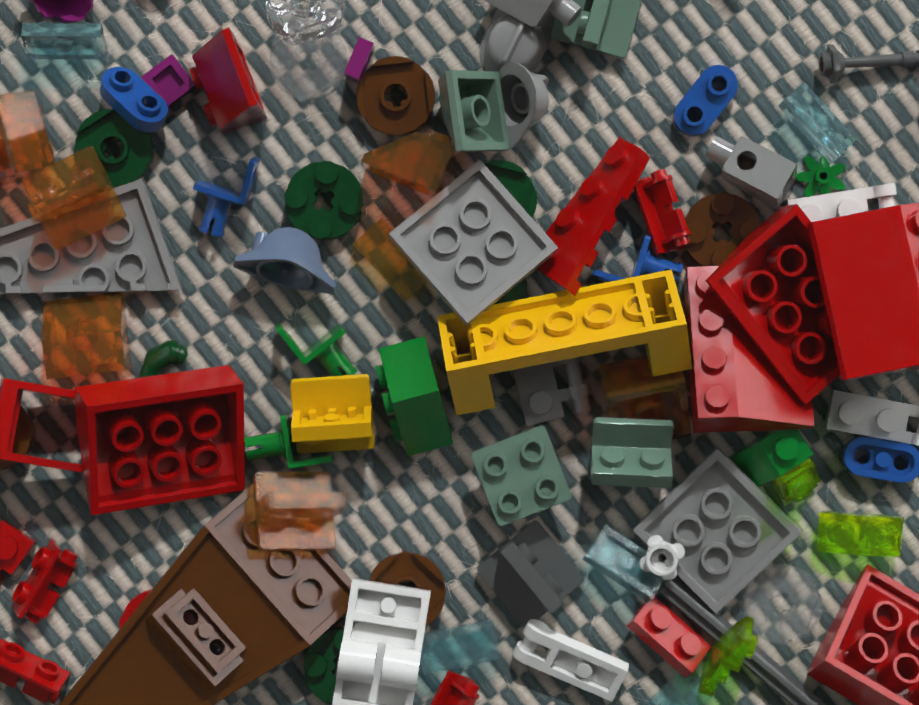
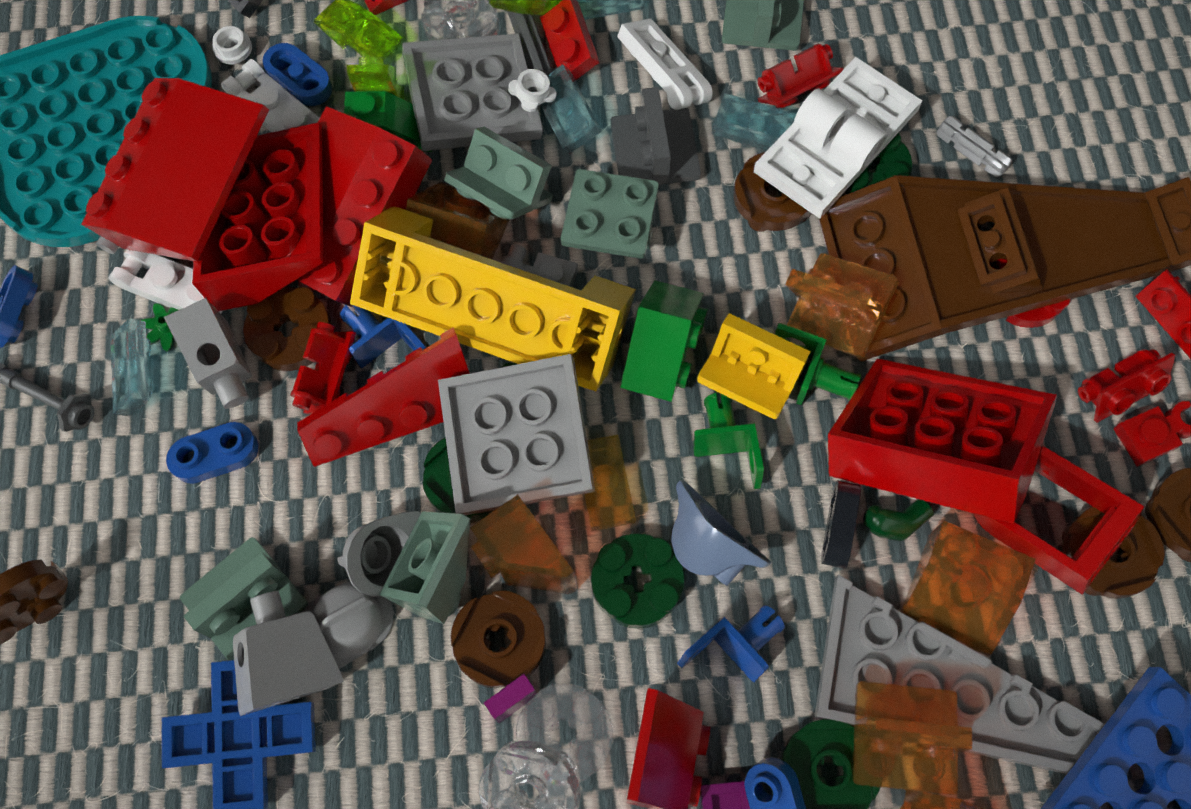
camera: 145 degrees left, 20 degrees down
none -> black beam [821,480,861,569]

